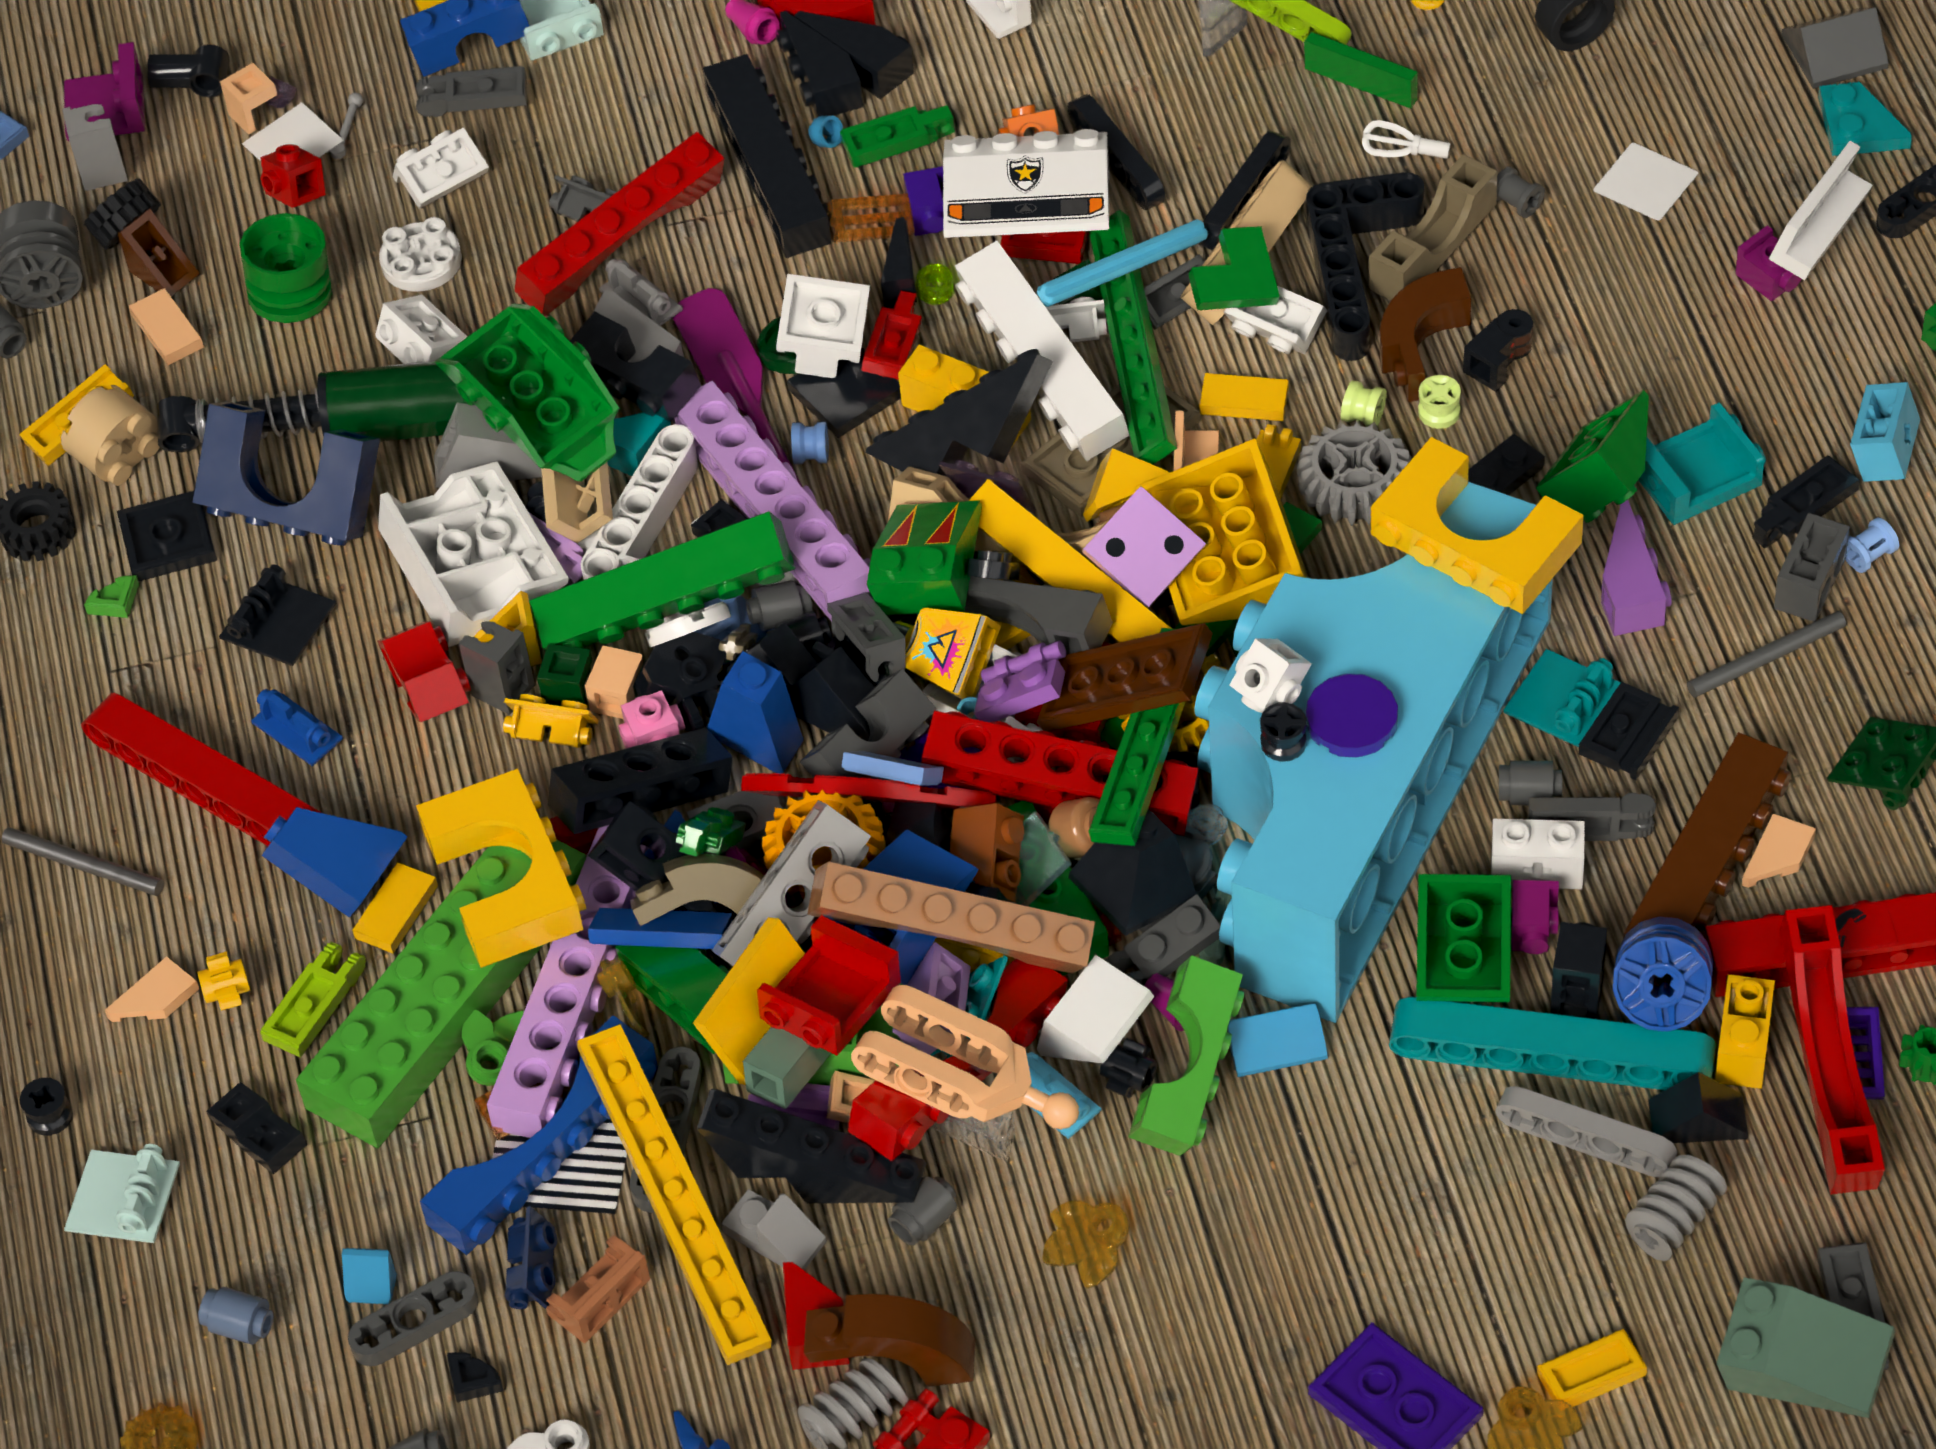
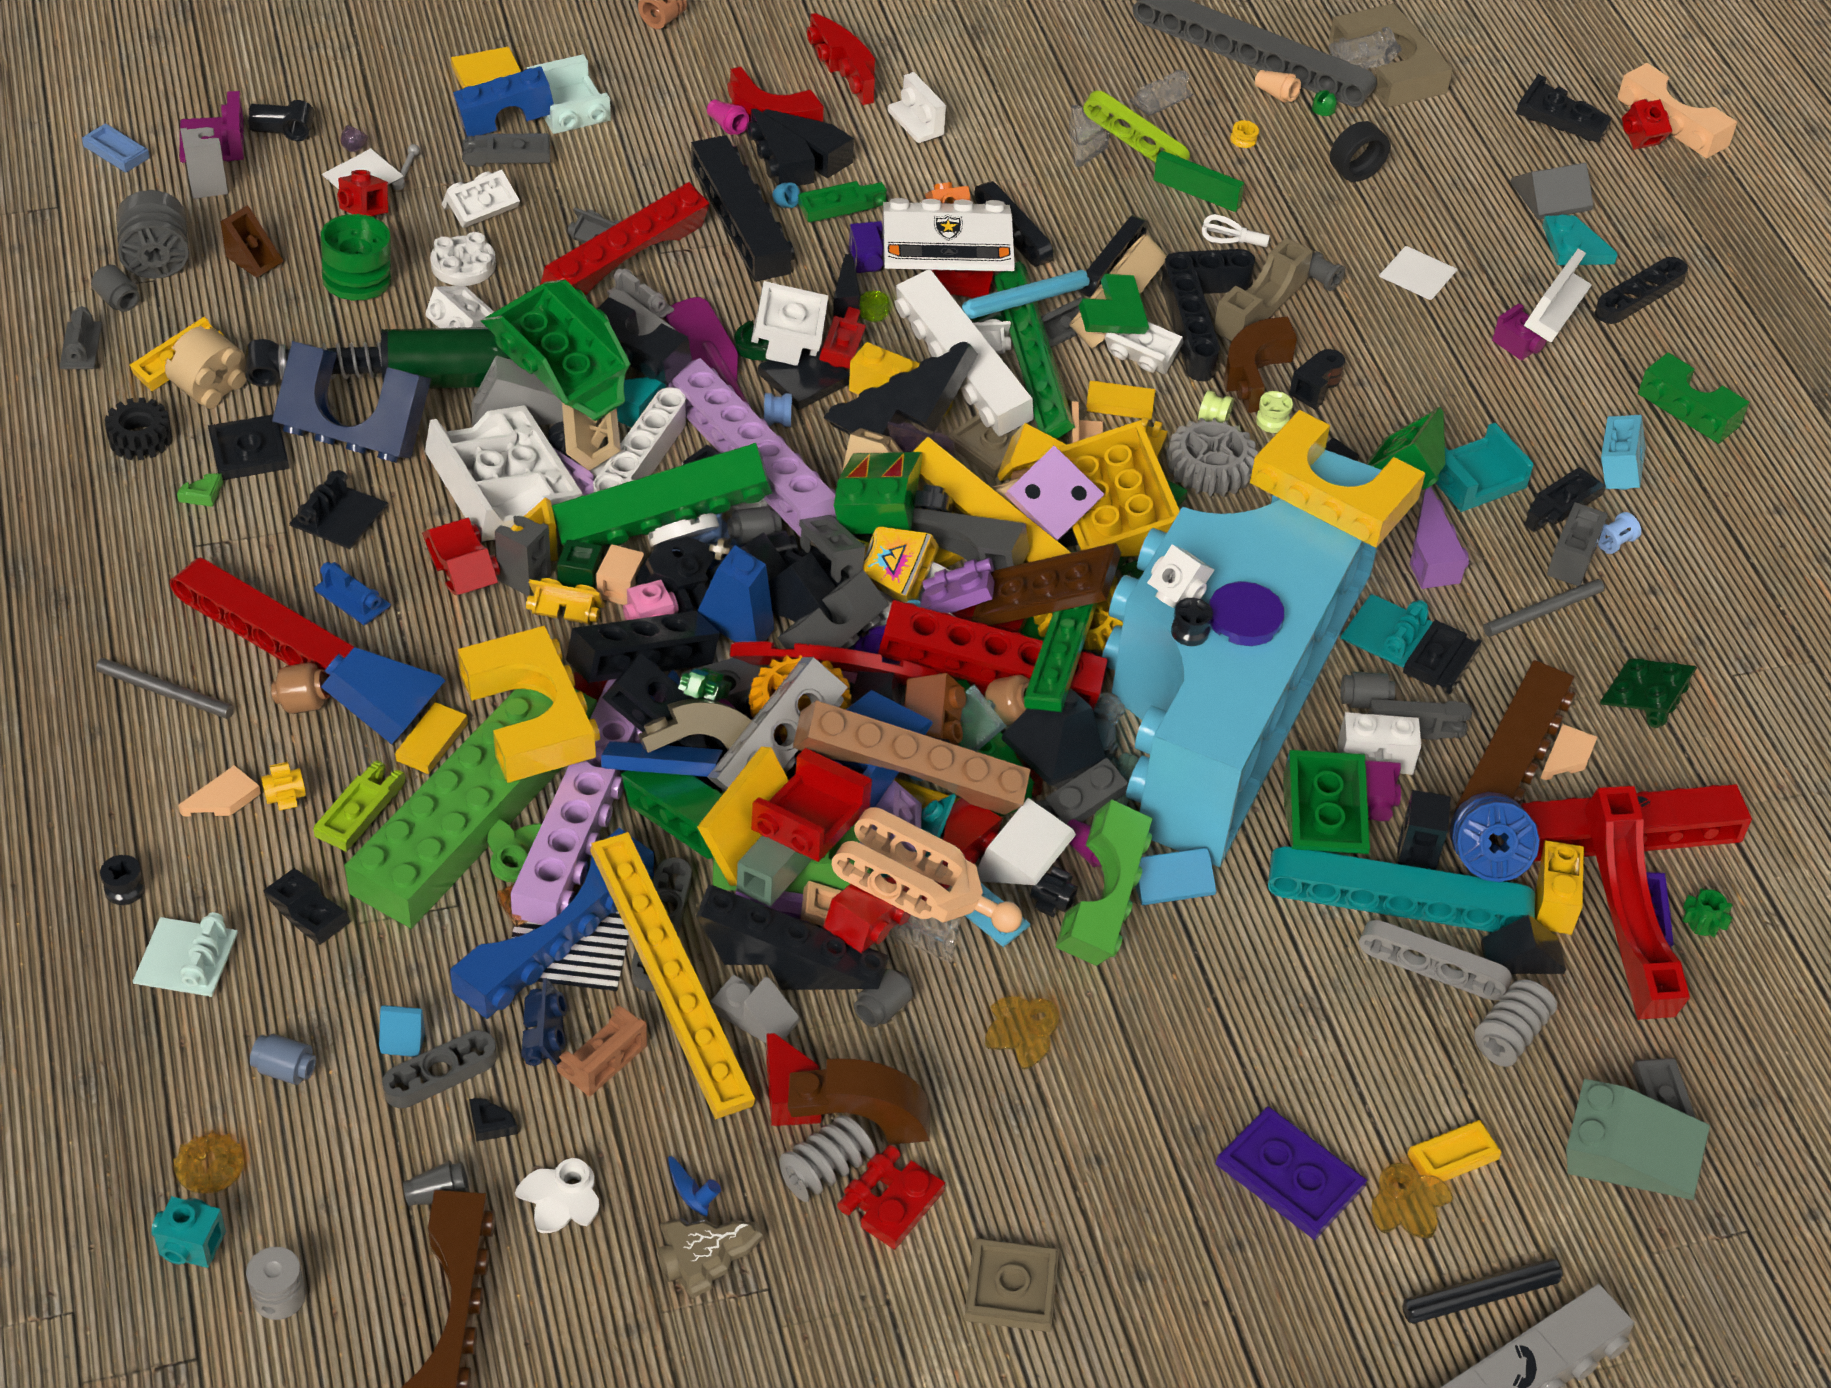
camera: 10 degrees left, 5 degrees down
black tyre [84,178,161,250] -> none
light nougat tile [129,288,204,365] -> none
light nougat panel [220,63,277,135] -> none
clear yellow plate [596,956,650,1037] -> none
clear orange tile [827,193,915,243] -> none
medium blue tile [841,751,944,786] -> none
none -> medium nougat head [271,662,330,714]

